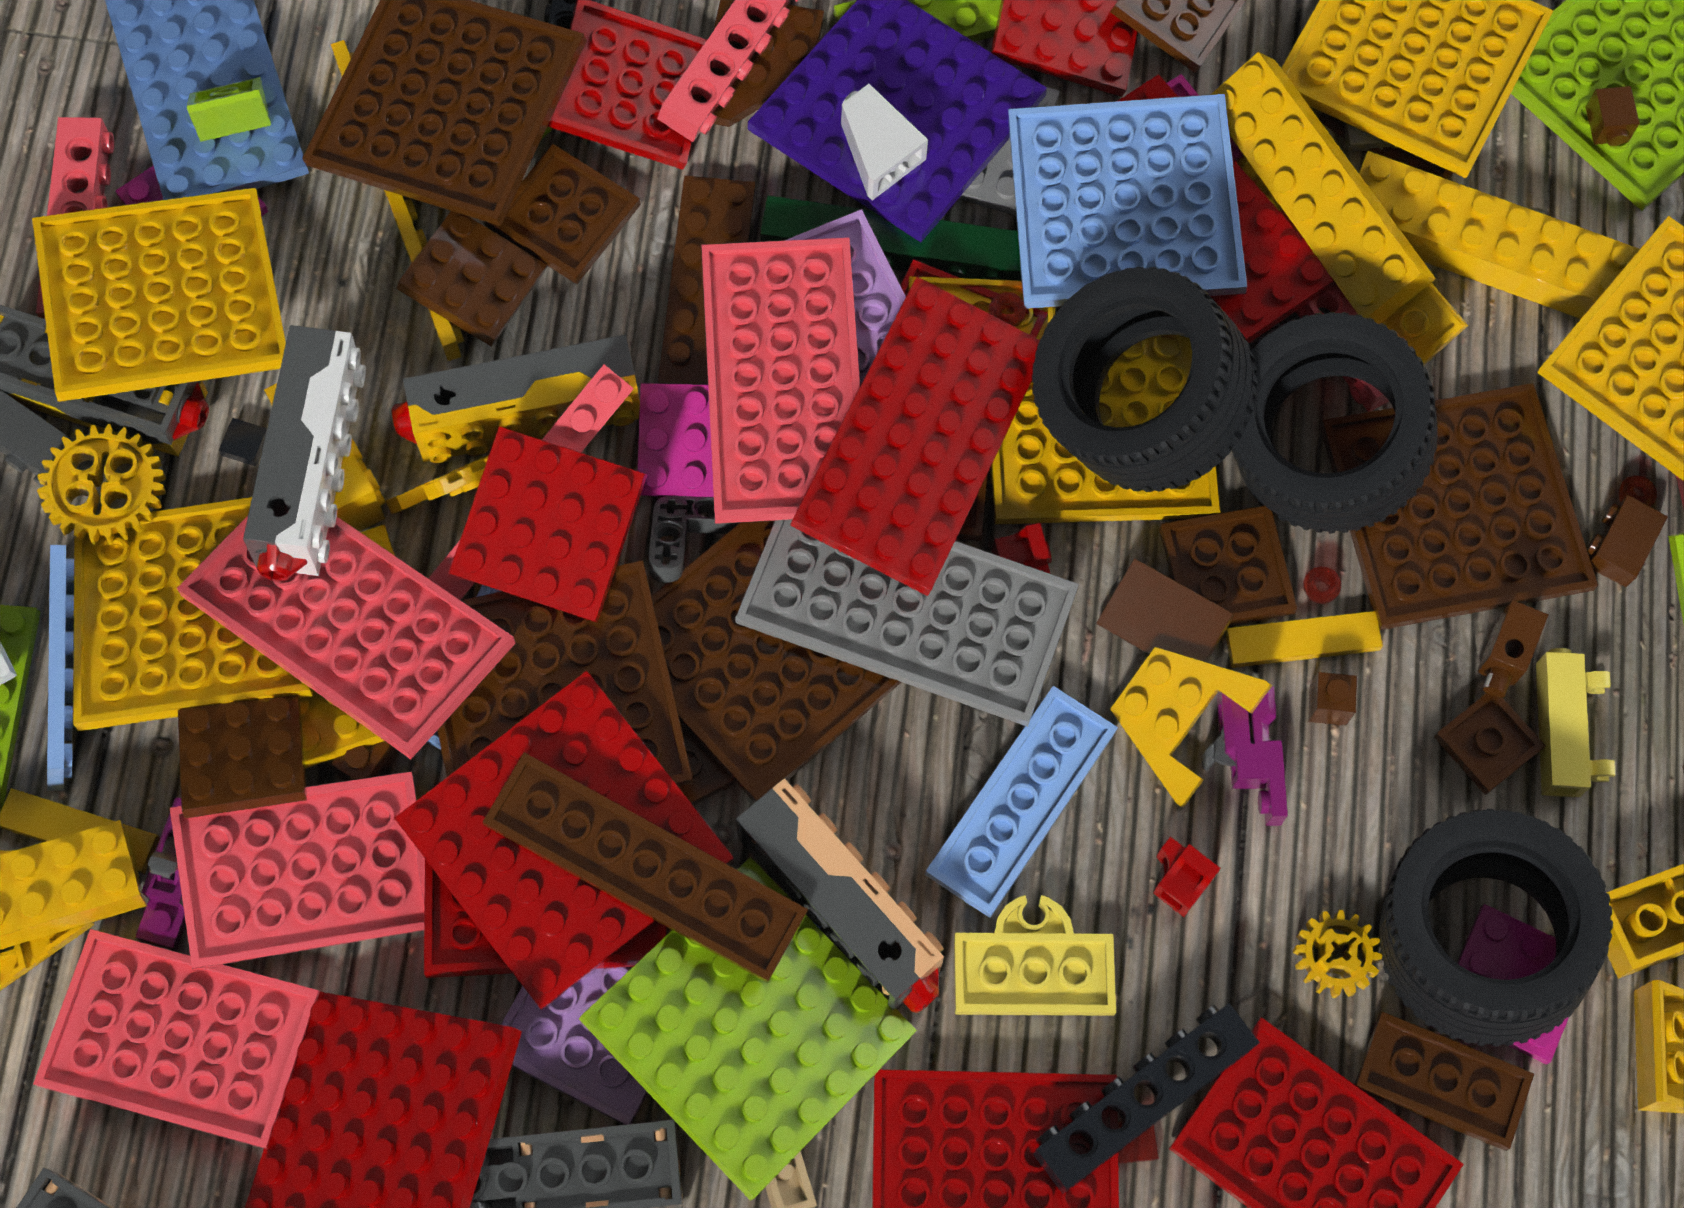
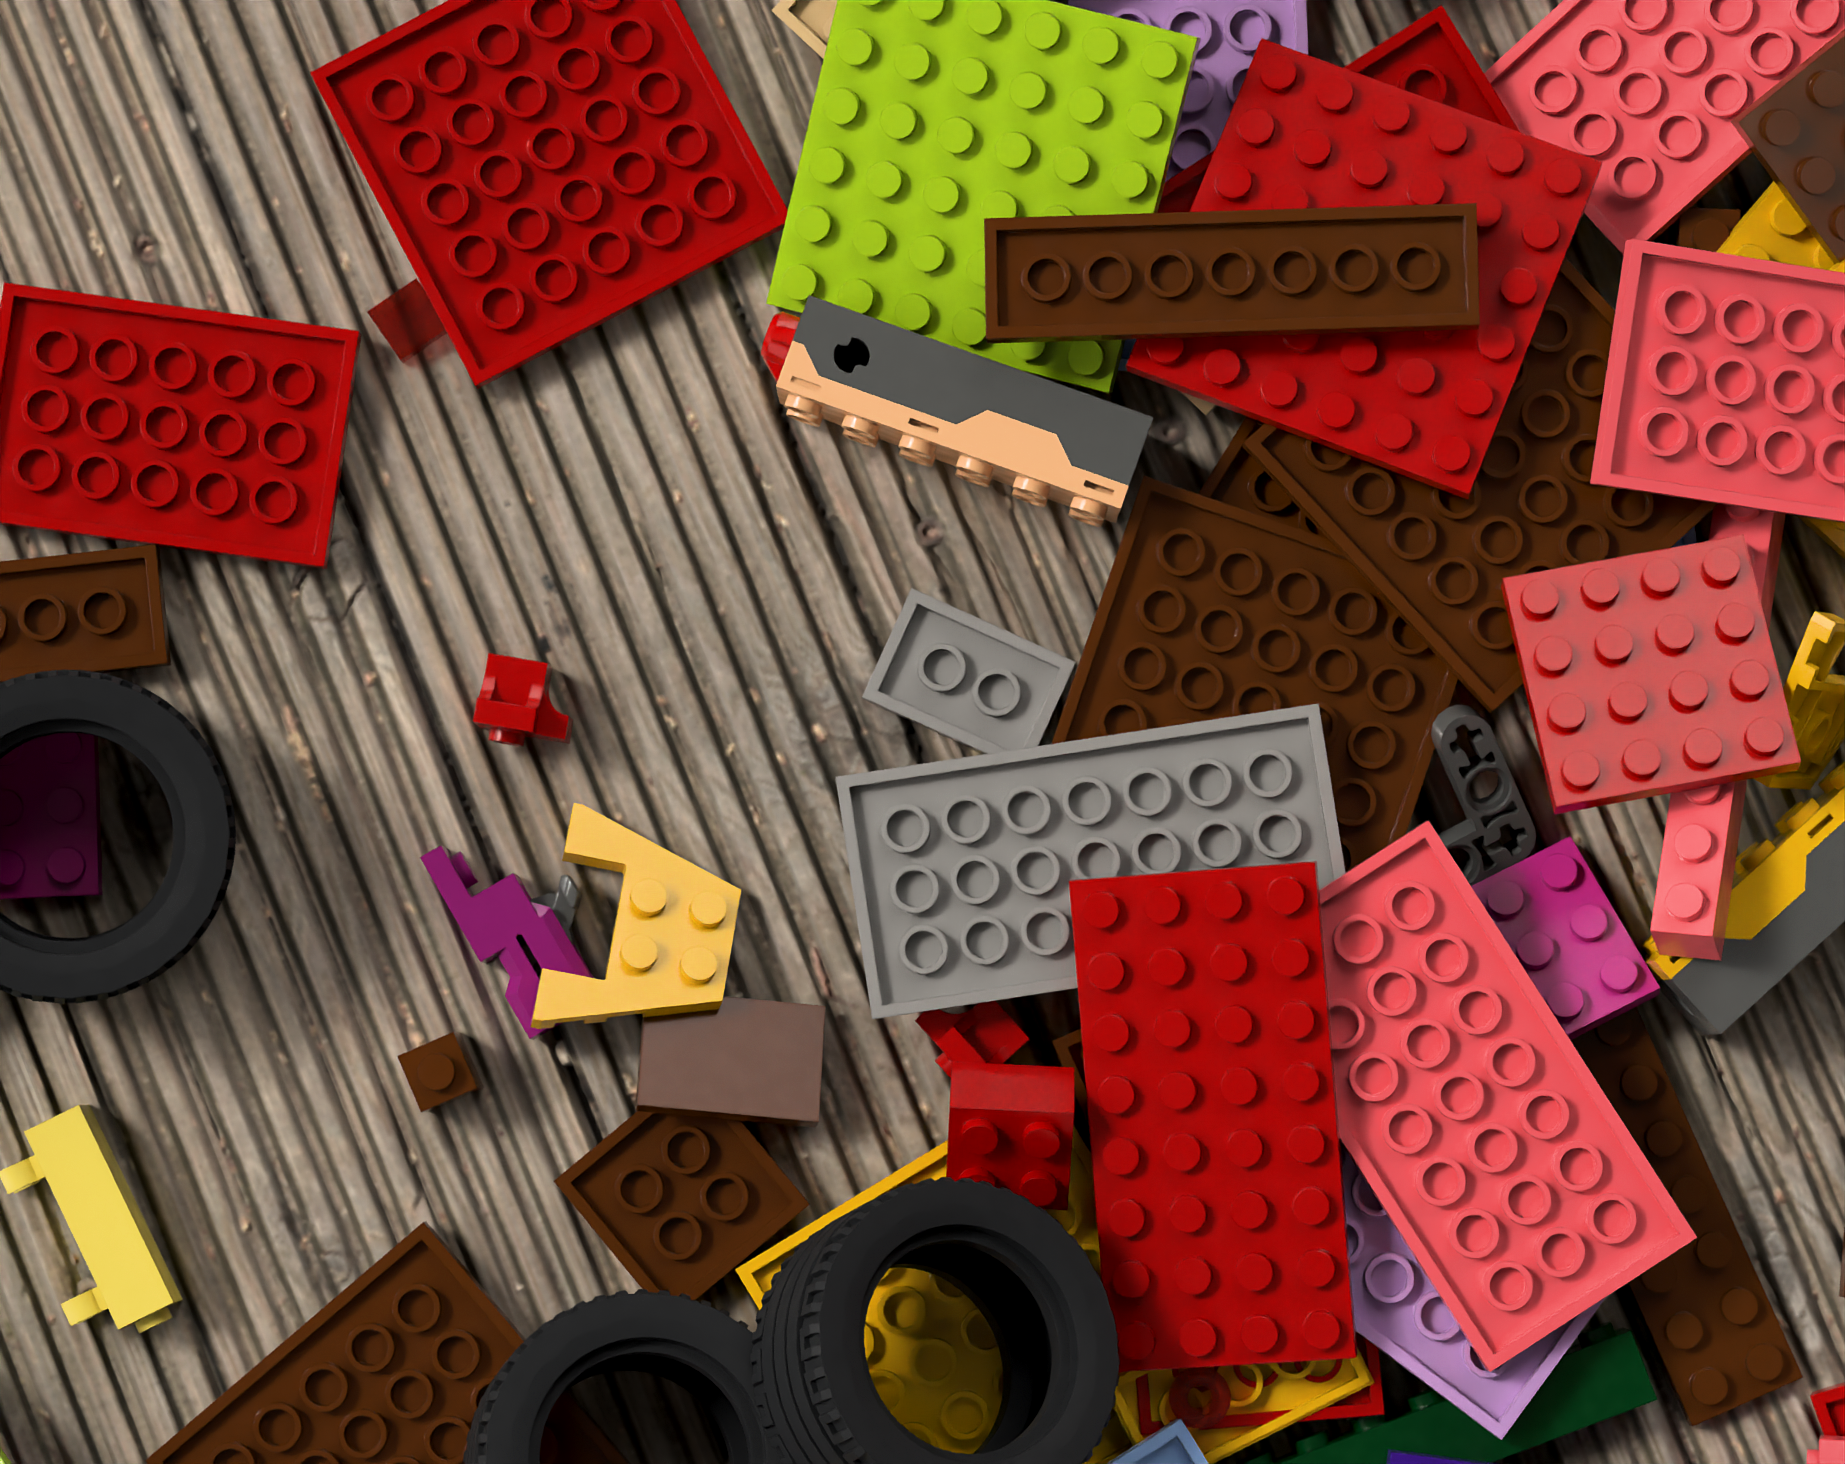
camera: 155 degrees right, 15 degrees up
light blue plate [925,686,1118,918] -> none
light yellow plate [954,895,1116,1016] -> none
black brick [1033,1003,1260,1194] -> none
yellow tile [1225,611,1383,668] -> none
yellow gear [1293,910,1382,998] -> none
clear red plate [1303,566,1341,604] -> none
reddish brown plate [1434,693,1546,795] -> none
reddish brown torso [1478,600,1549,698] -> none
none -> light grey plate [862,588,1076,754]
none -> red brick [946,1062,1074,1210]

